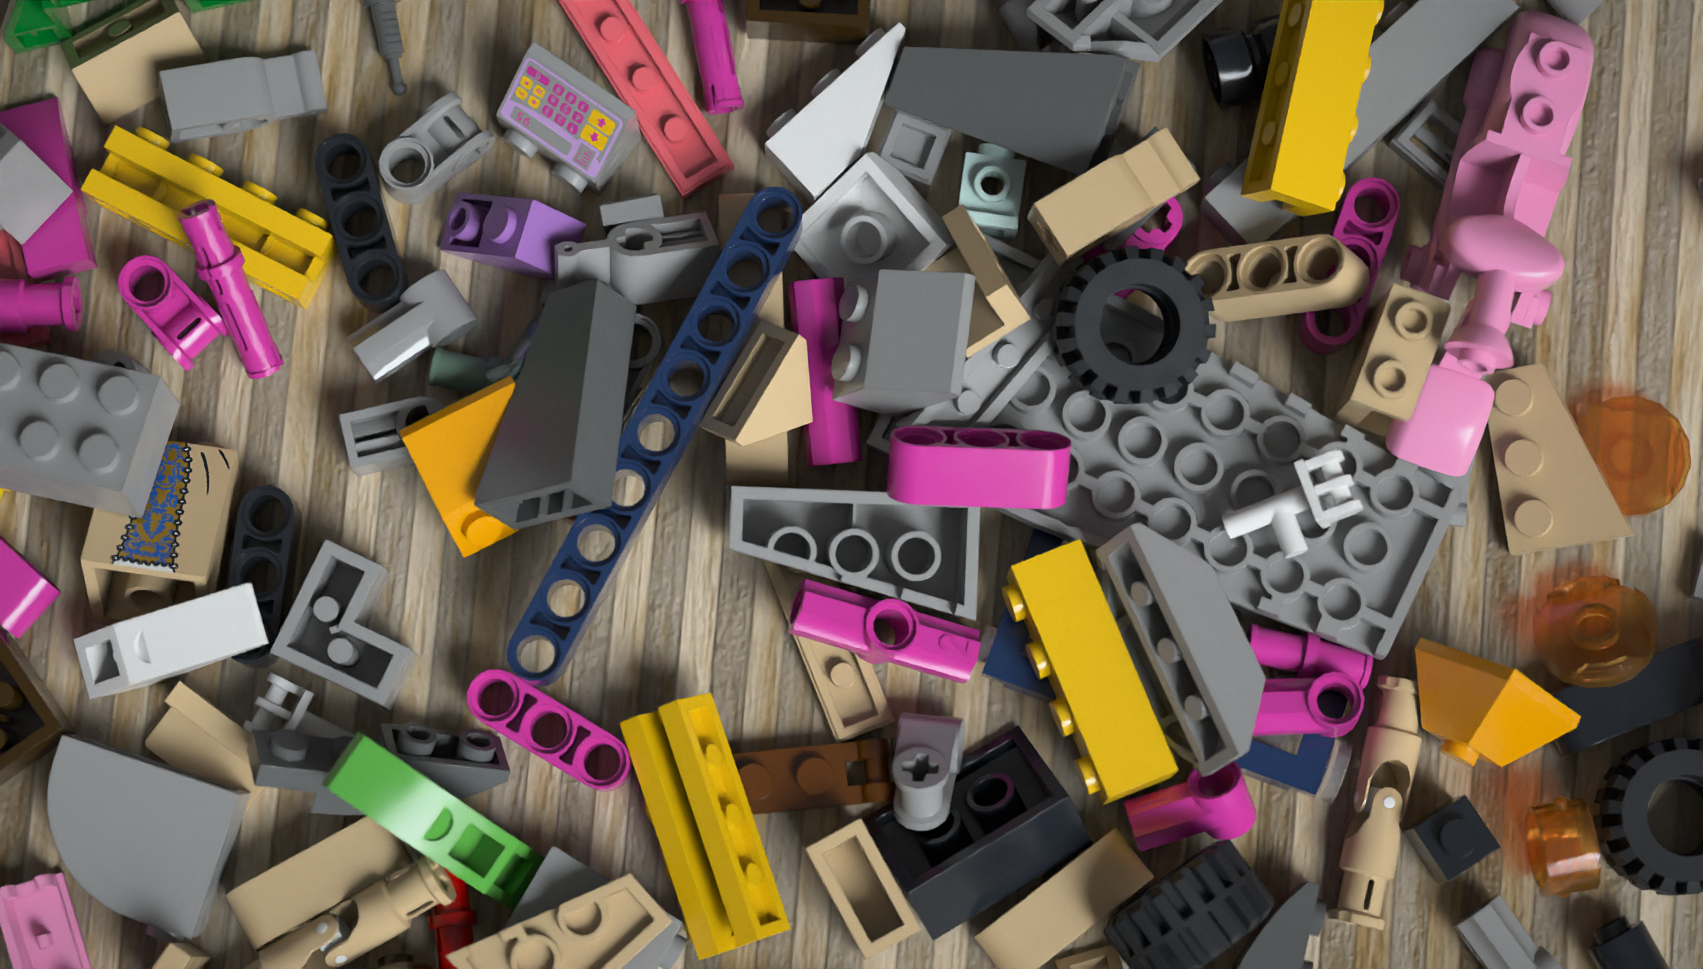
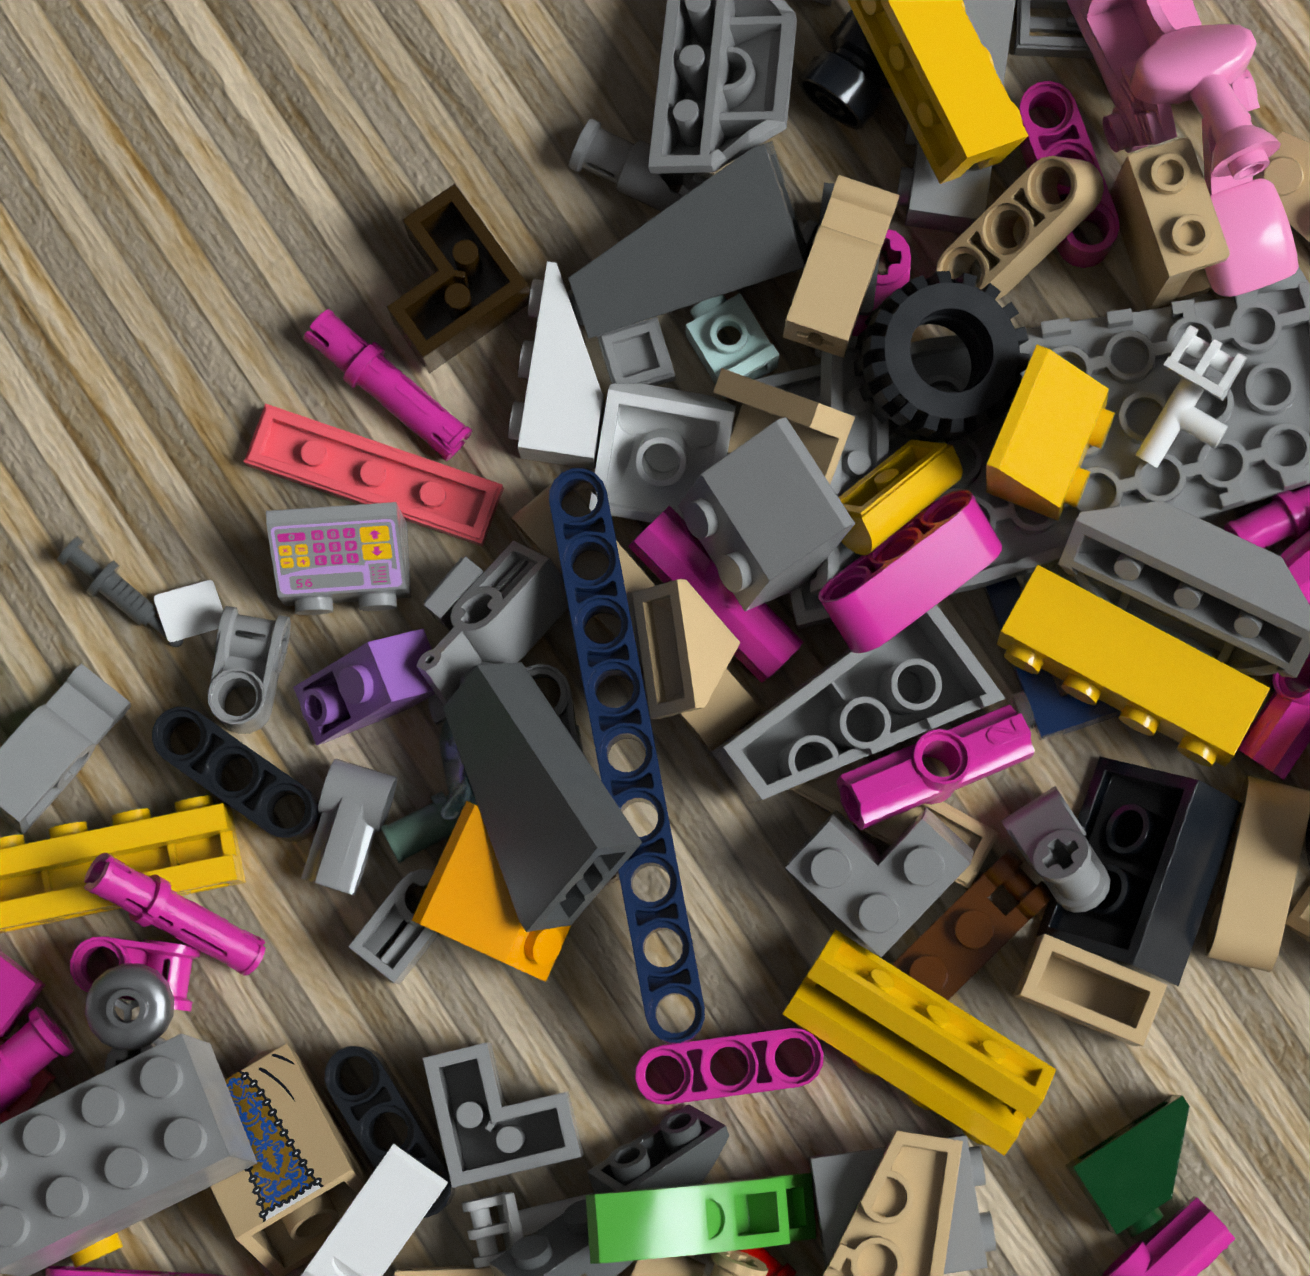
camera: 30 degrees left, 0 degrees up
none -> flat silver head [85,963,174,1051]
none -> white sticker [154,580,223,642]
none -> light grey brick [785,807,974,957]
none -> yellow brick [838,439,962,555]
none -> yellow slope [986,344,1115,521]

